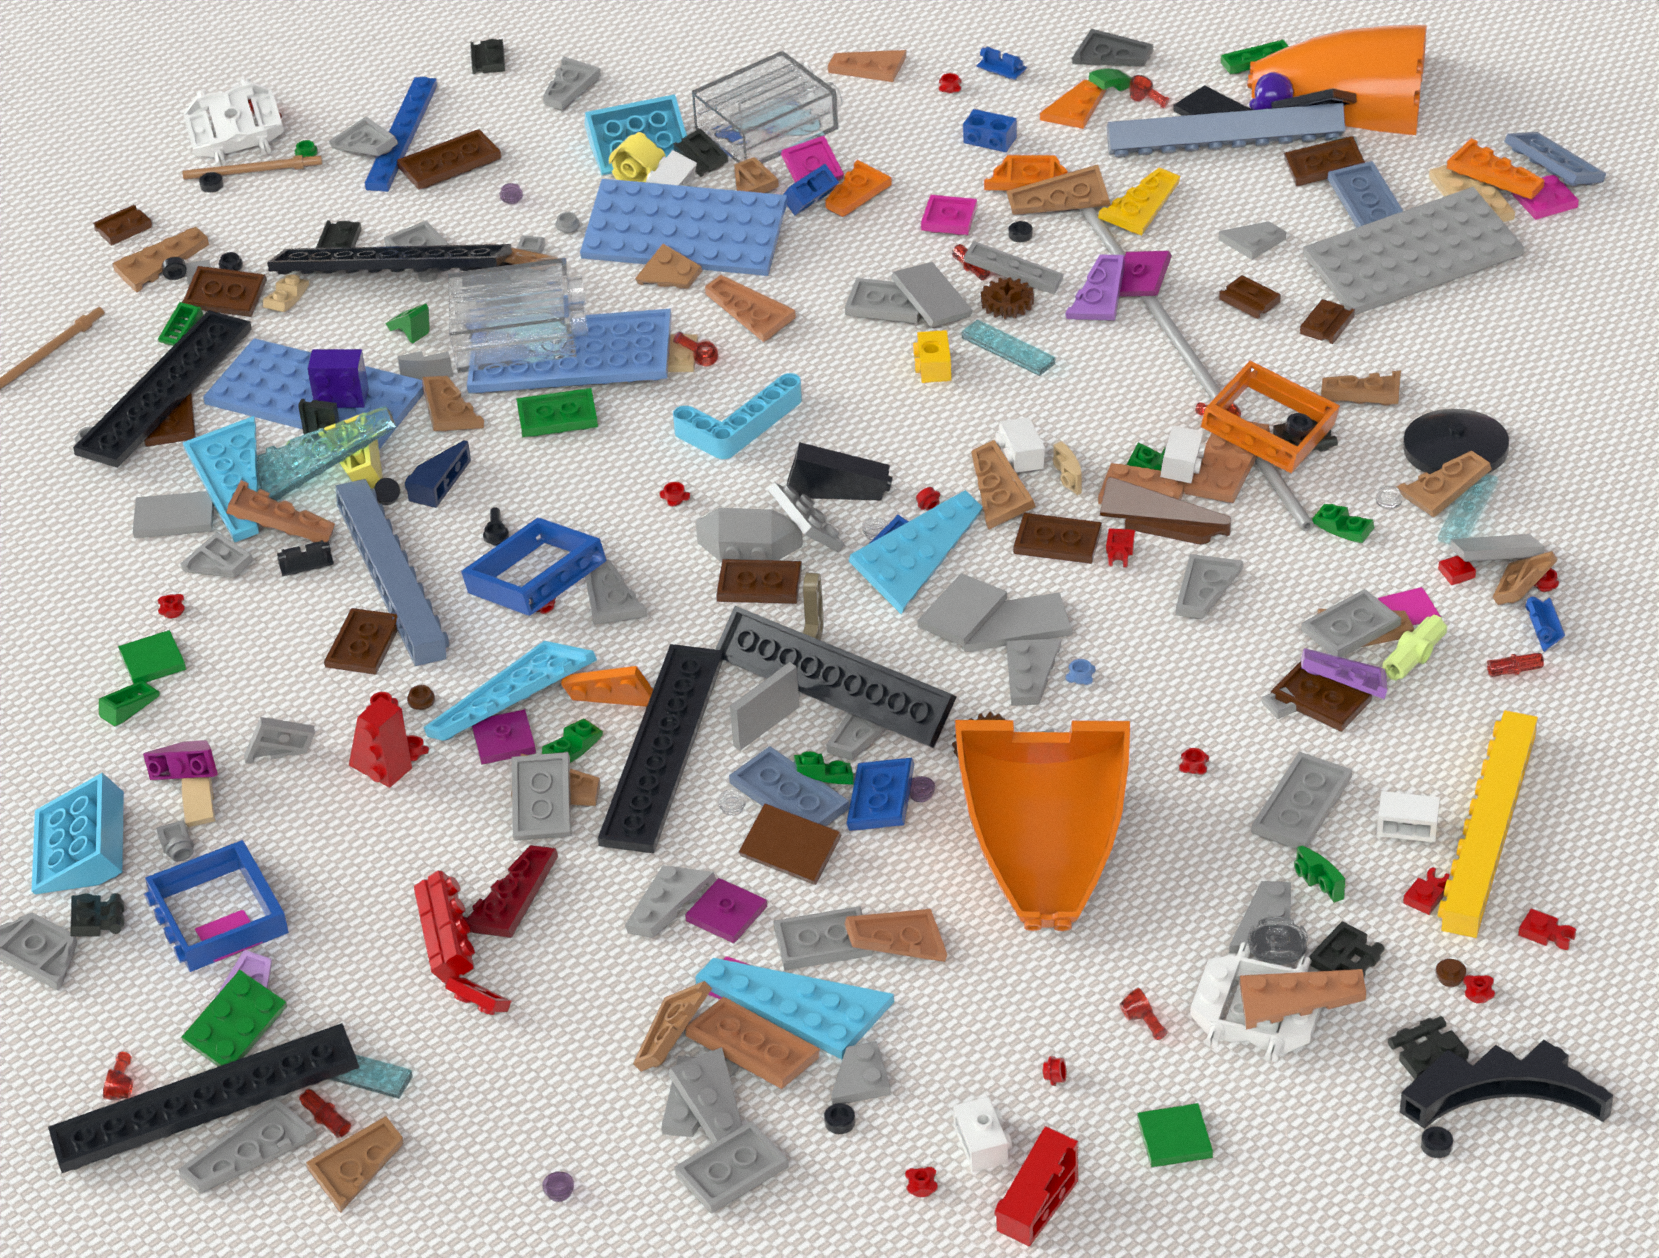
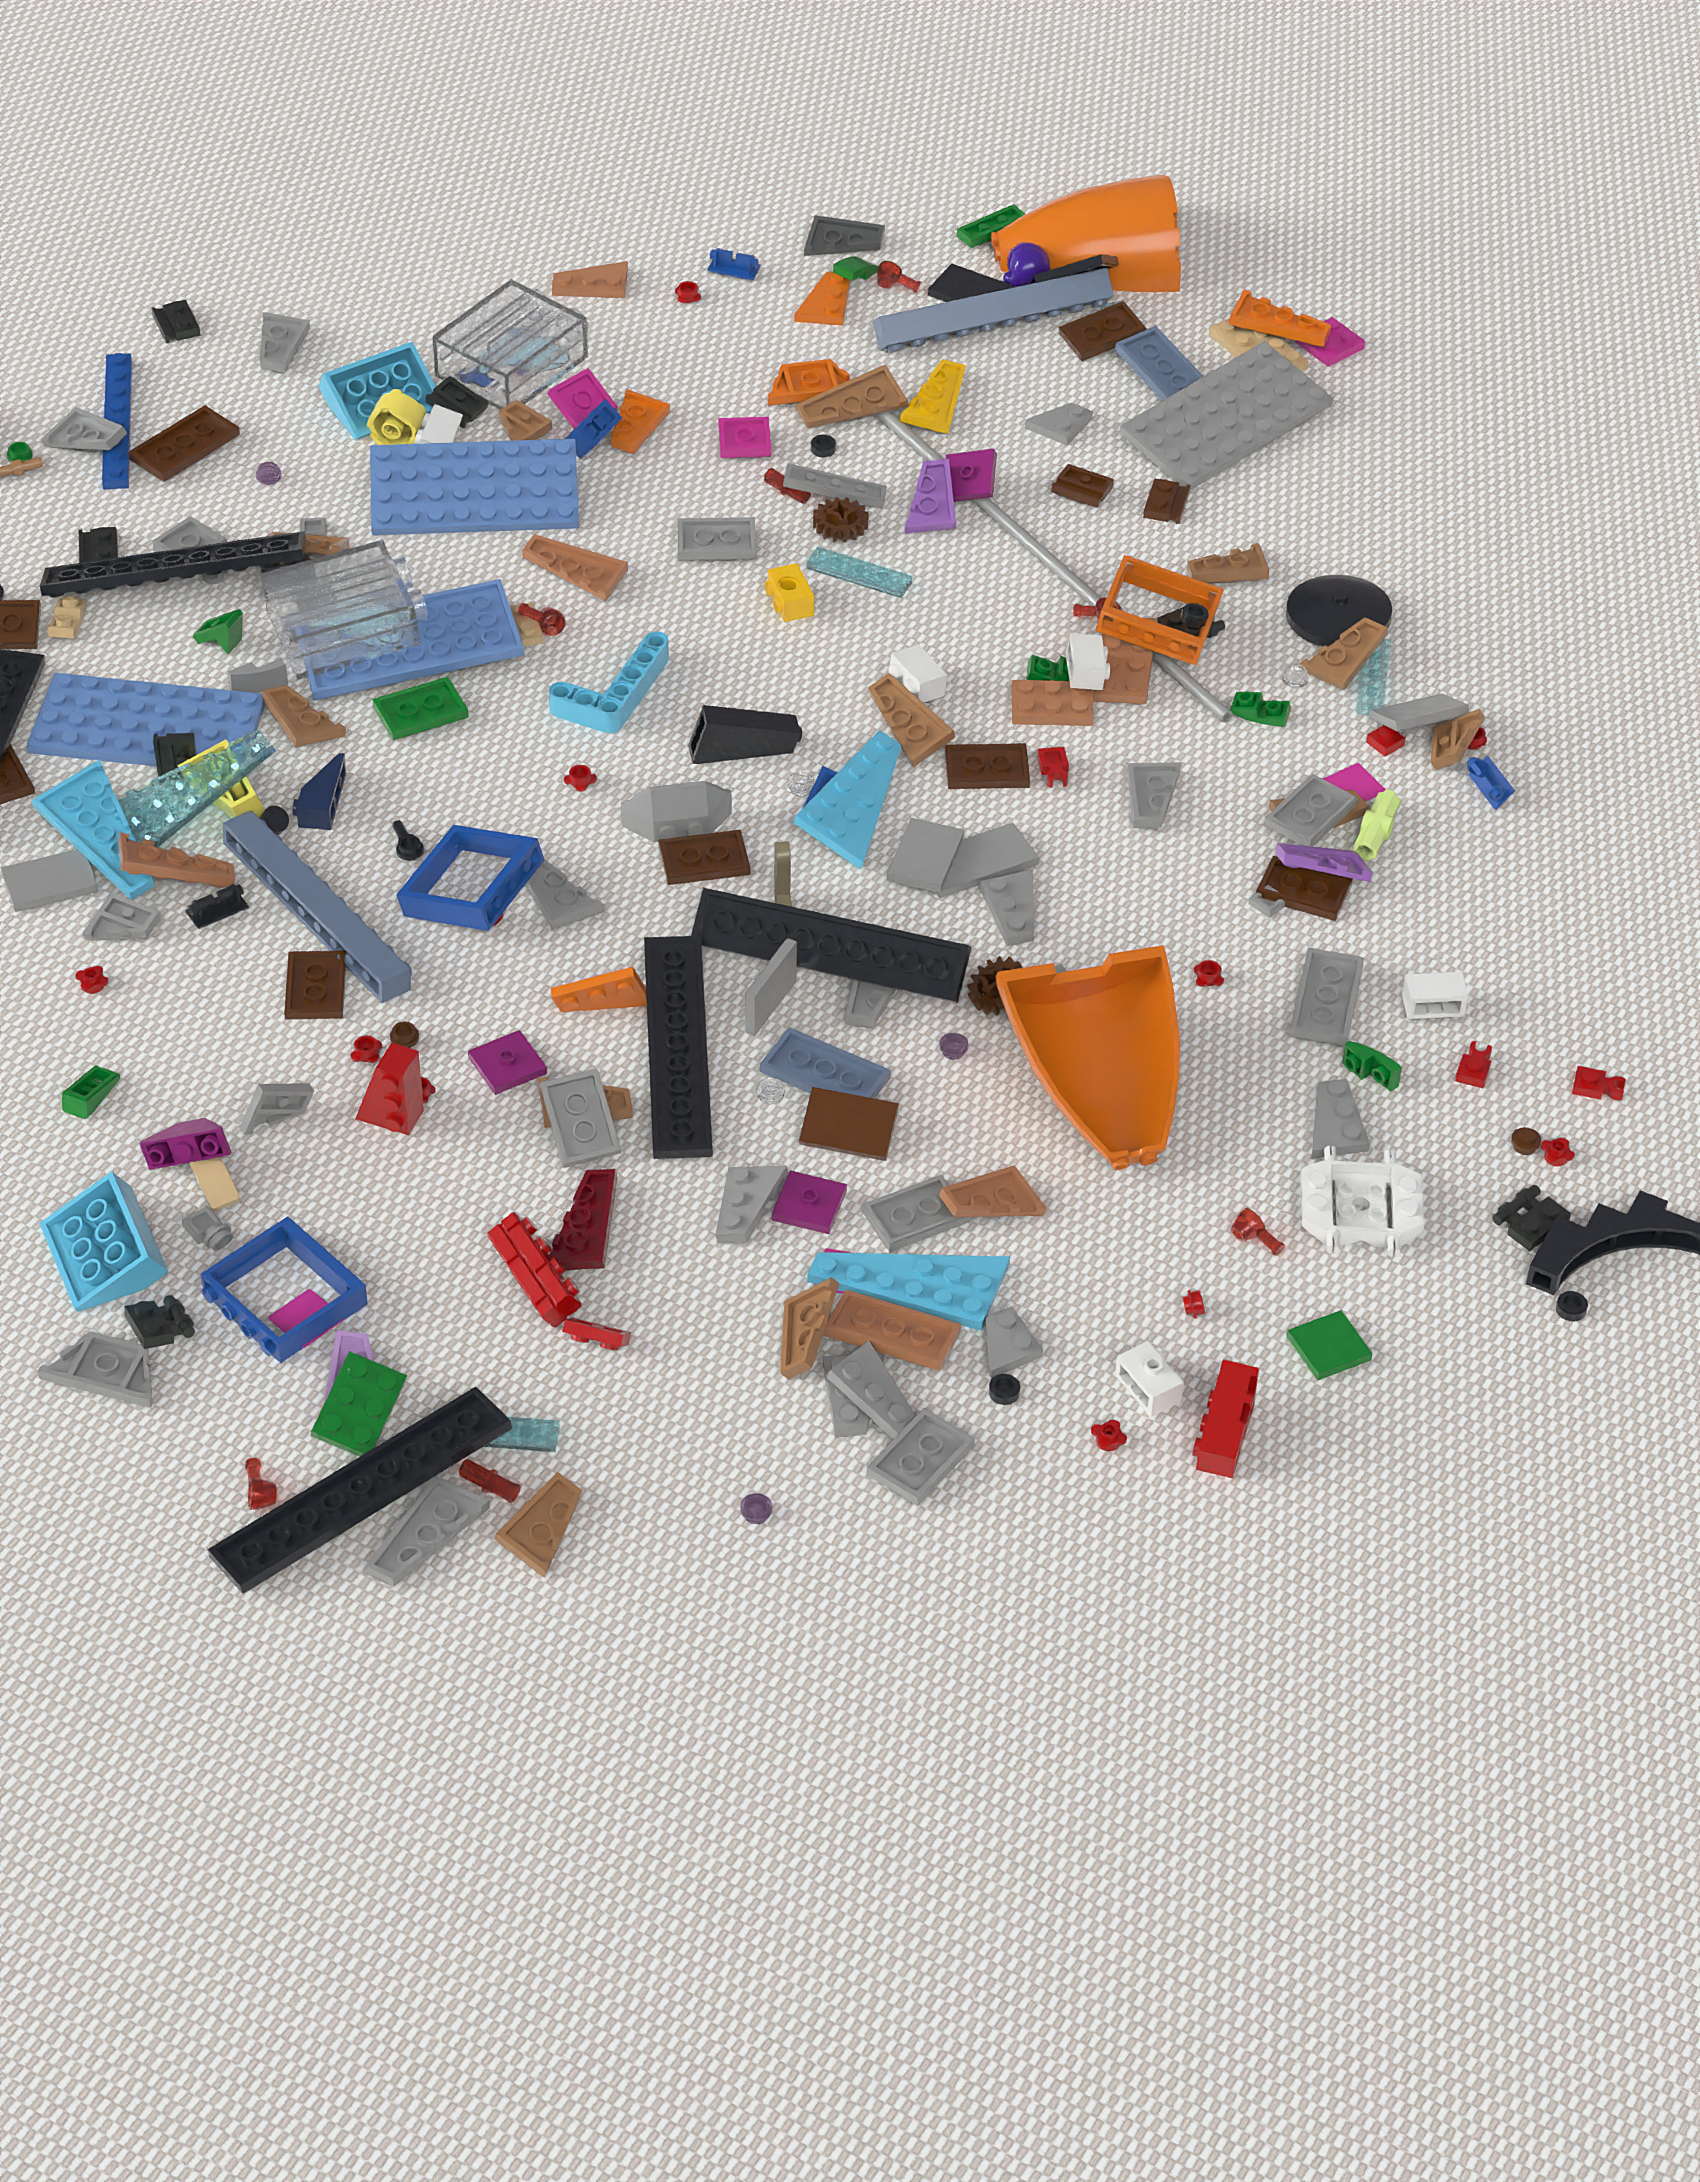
camera: 20 degrees left, 5 degrees up
green tile [118,630,186,684] -> none
dark purple brick [307,349,369,408] -> none
medium azure wing [423,641,597,741] -> none
green slope [542,718,603,763] -> none
light grey plate [555,212,580,233] -> none
medium nougat wing [635,244,703,289] -> none
light grey plate [768,482,845,552] -> none
green slope [794,751,854,784] -> none
blue tile [847,757,915,831] -> none
light grey tile [891,262,973,327] -> none
red plate [916,487,941,511] -> none
blue brick [963,109,1017,153] -> none
tan slope [1053,441,1082,496] -> none
medium blue plate [1066,659,1096,685] -> none
wedge [1100,477,1231,545] -> none
nougat wing [1240,969,1366,1030] -> none
clear tile [1248,917,1308,965] -> none
pearl dark grey plate [1309,921,1385,977] -> none
yellow brick [1438,710,1538,938] -> none
clear red axle [1487,653,1544,678] -> none
sand blue plate [1504,132,1607,186] -> none

